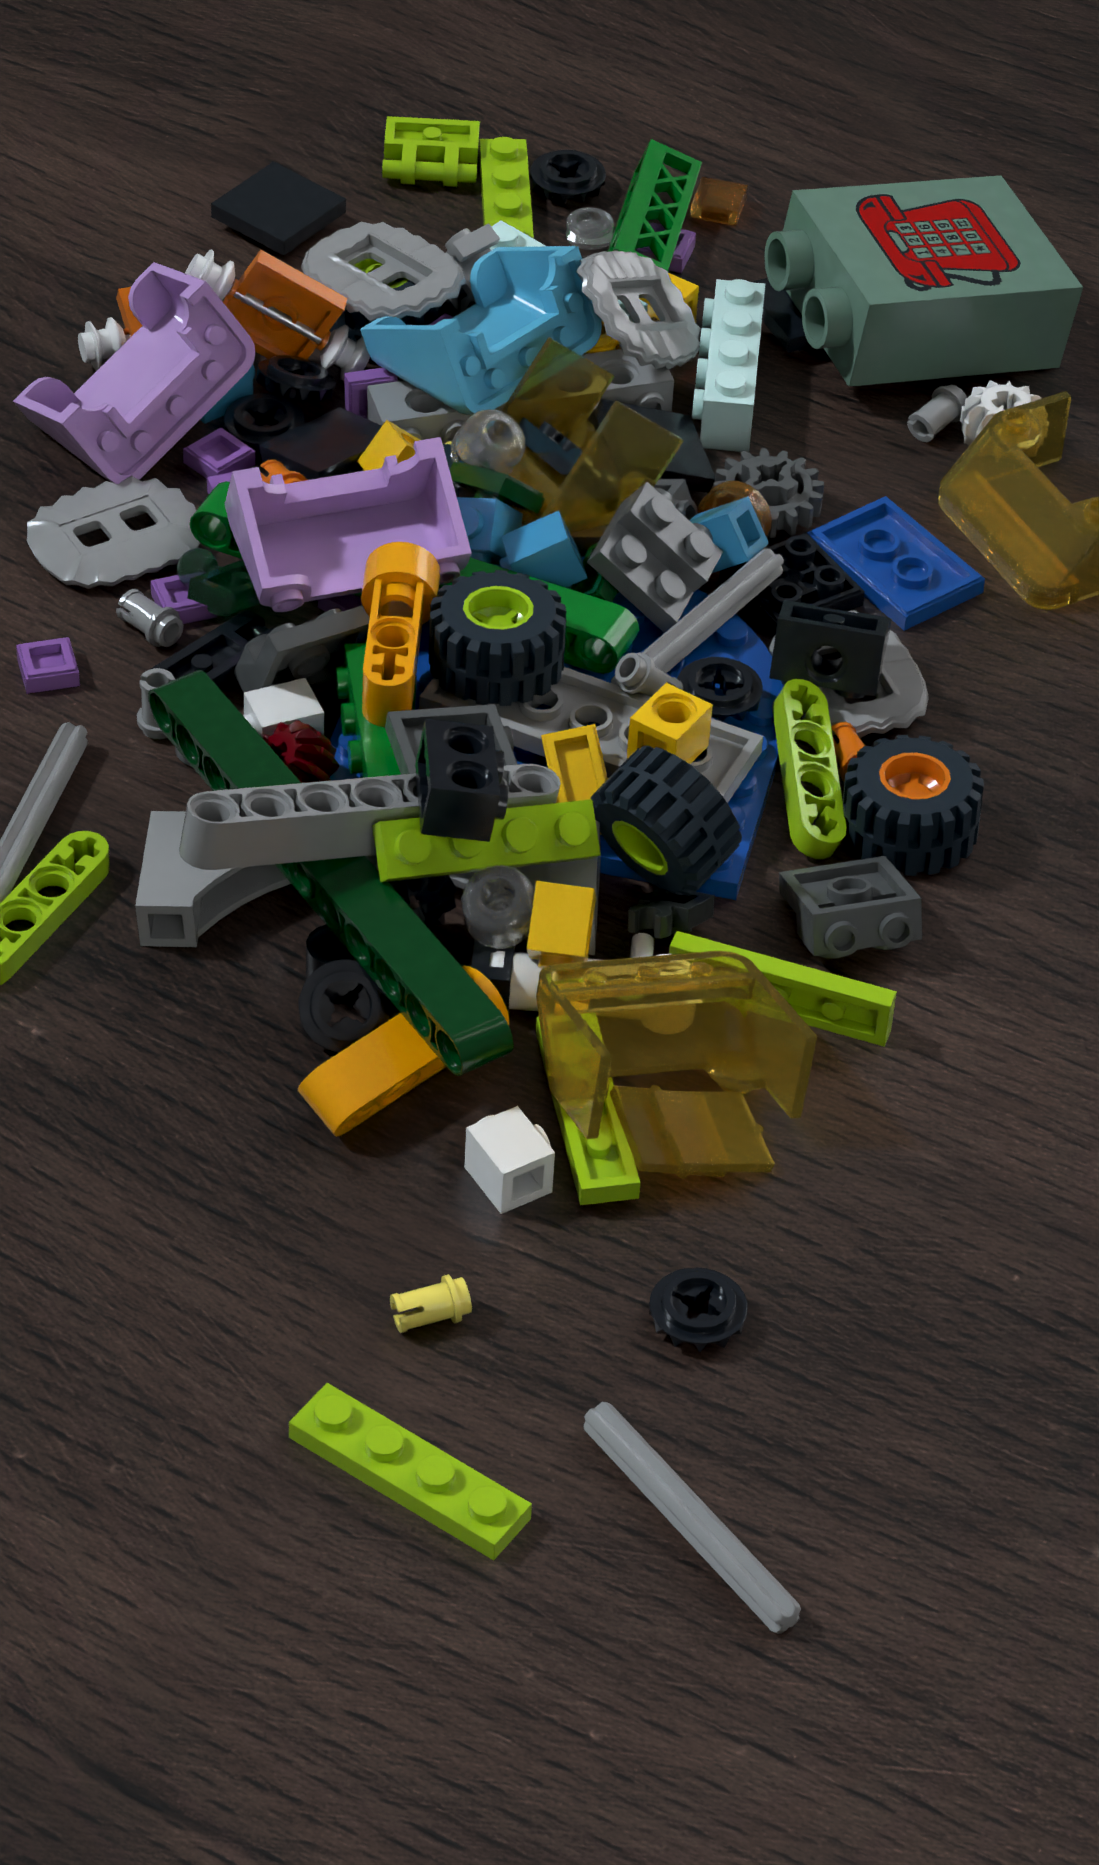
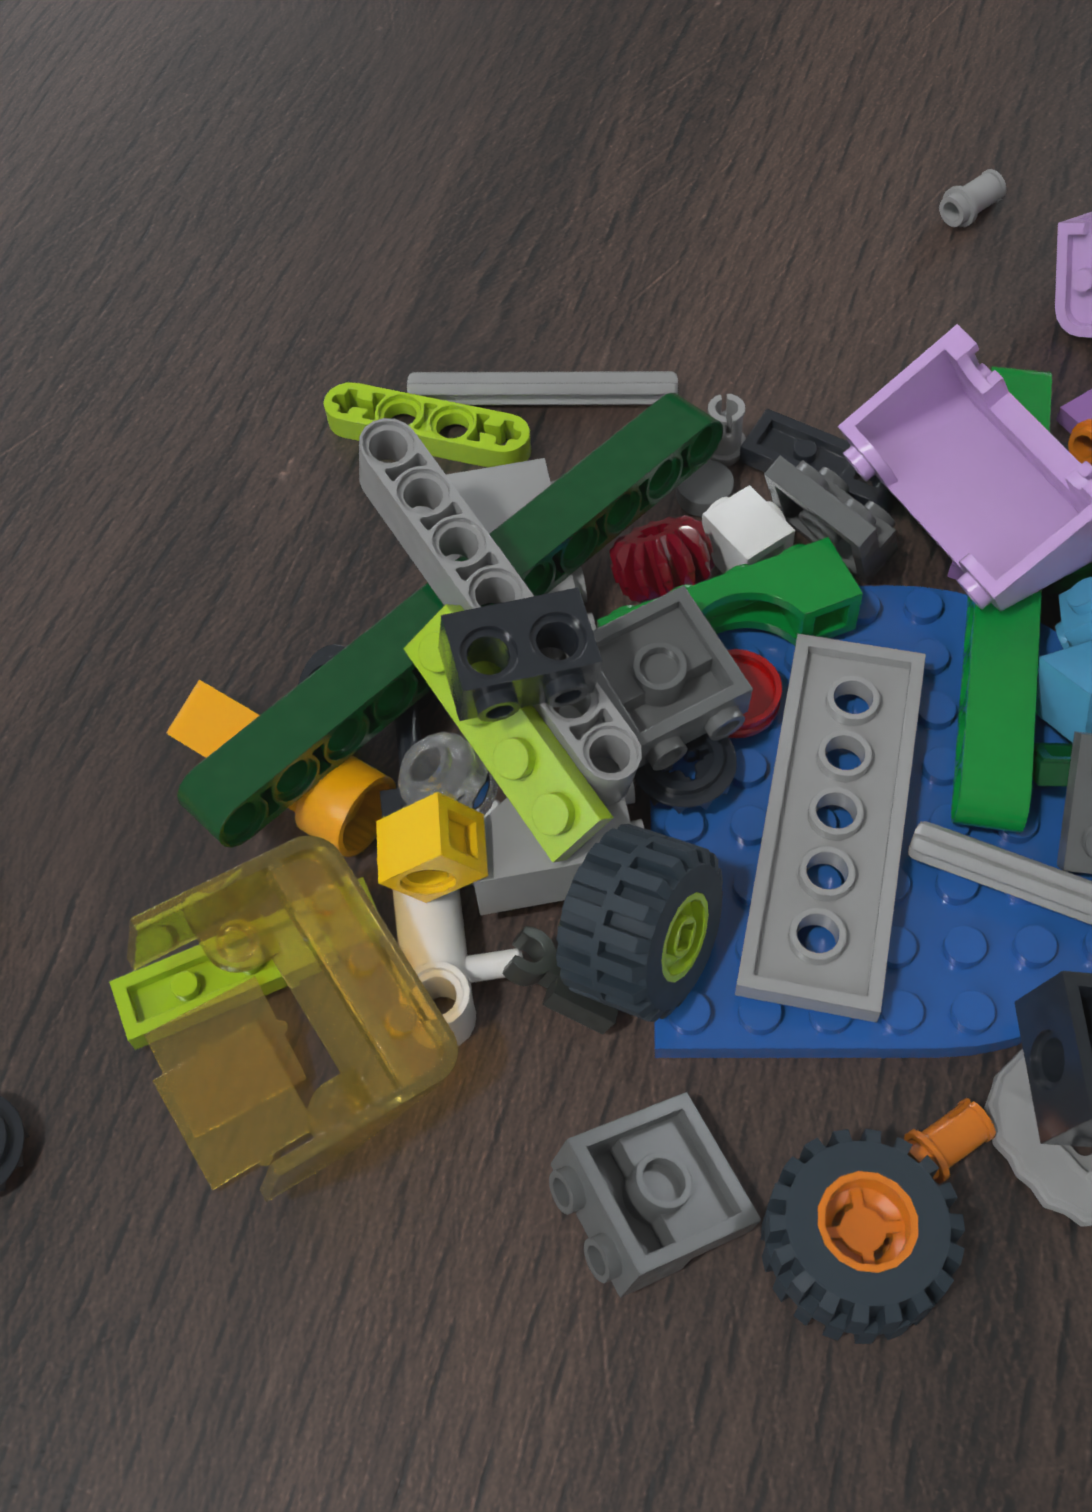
camera: 85 degrees right, 15 degrees up
medium lavender tile [16,637,80,694] -> none
light grey piece [26,476,200,589] -> none
light grey pin [116,589,183,647] -> none
light orange beam [361,542,440,727] -> none
black wheel [429,570,567,706] -> none
white brick [464,1106,555,1214] -> none
yellow tile [541,724,608,835] -> none
light grey pin [615,652,683,697] -> none
yellow brick [627,682,713,764] -> none
lime plate [669,931,897,1047] -> none
black gear [677,657,763,722] -> none
lime beam [772,679,847,859] -> none

